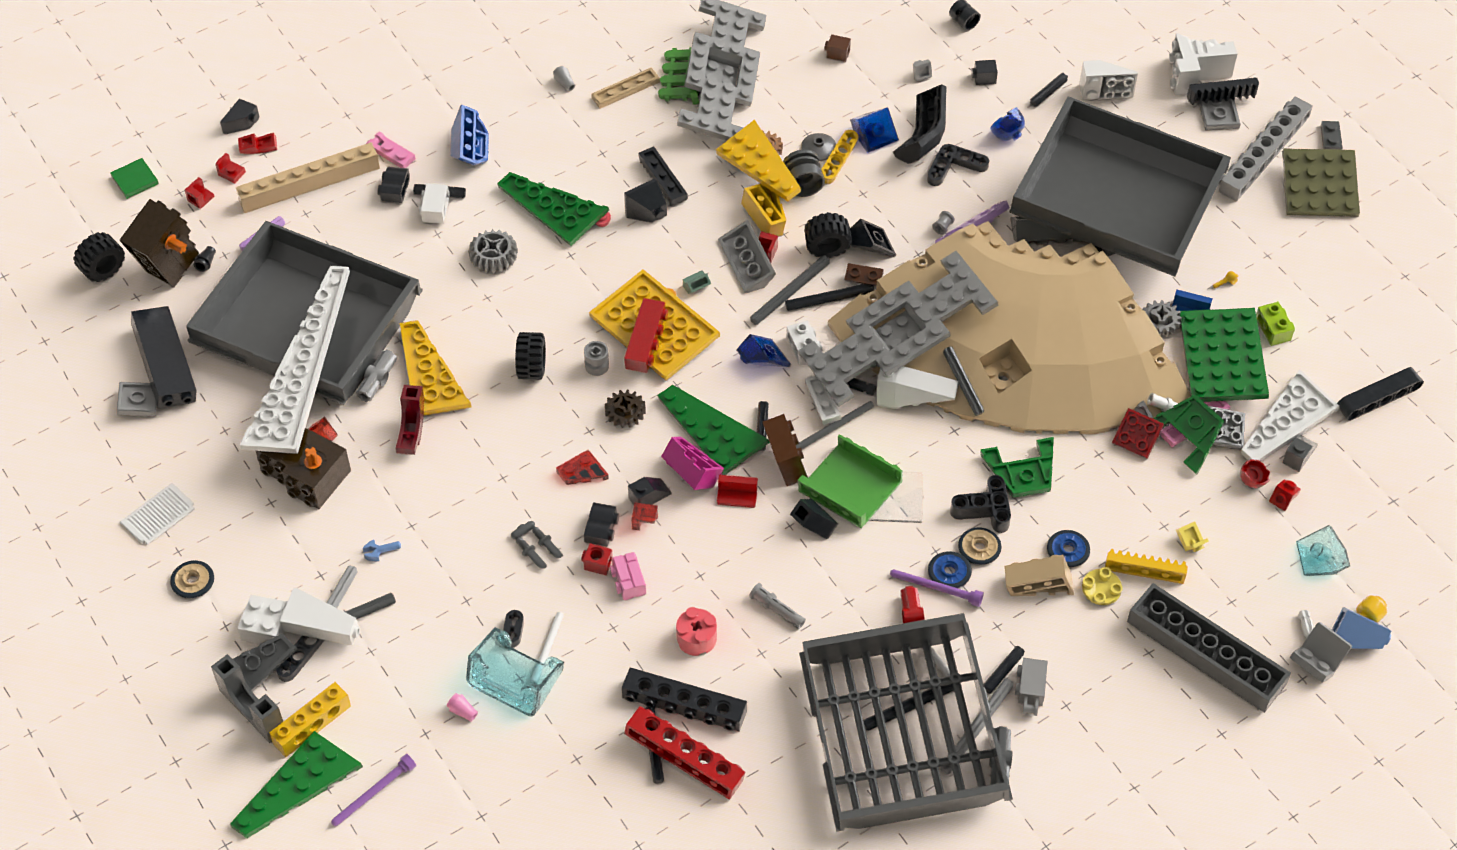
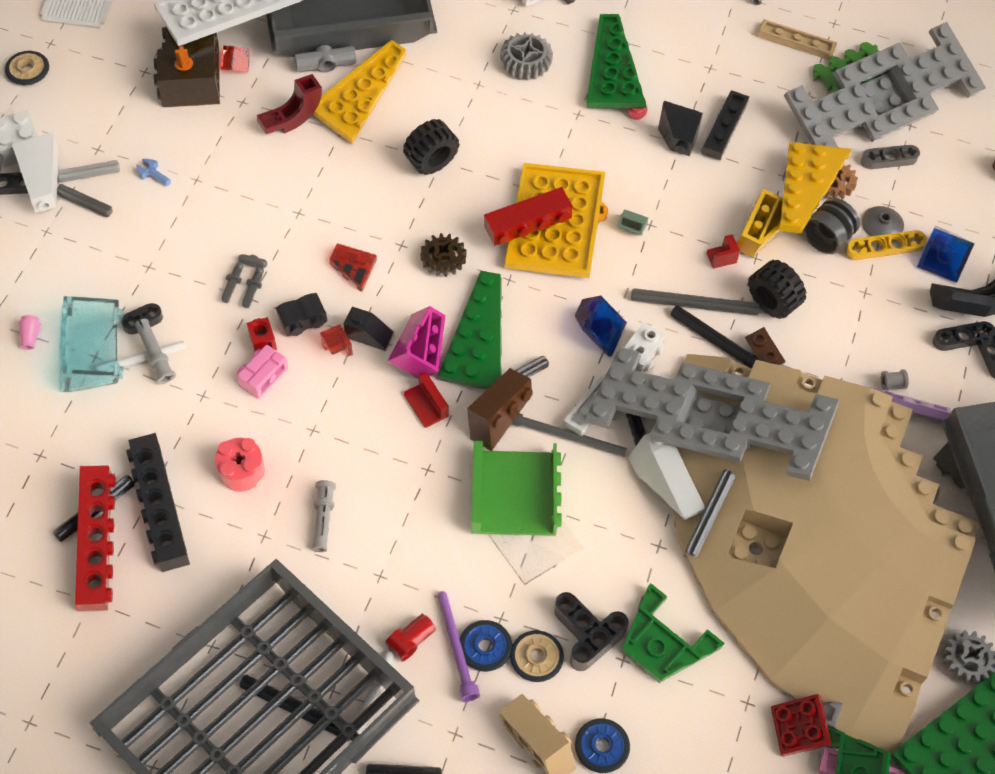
camera: 50 degrees right, 5 degrees up
light grey wheel [584,341,609,376] -> none
light grey slope [718,220,776,294] -> none
black slope [790,499,839,539] -> none
black slope [850,218,896,257] -> none
white pin [1147,393,1178,412] -> none
none -> light grey pin [134,319,176,384]
none -> dark grey beam [861,145,920,170]

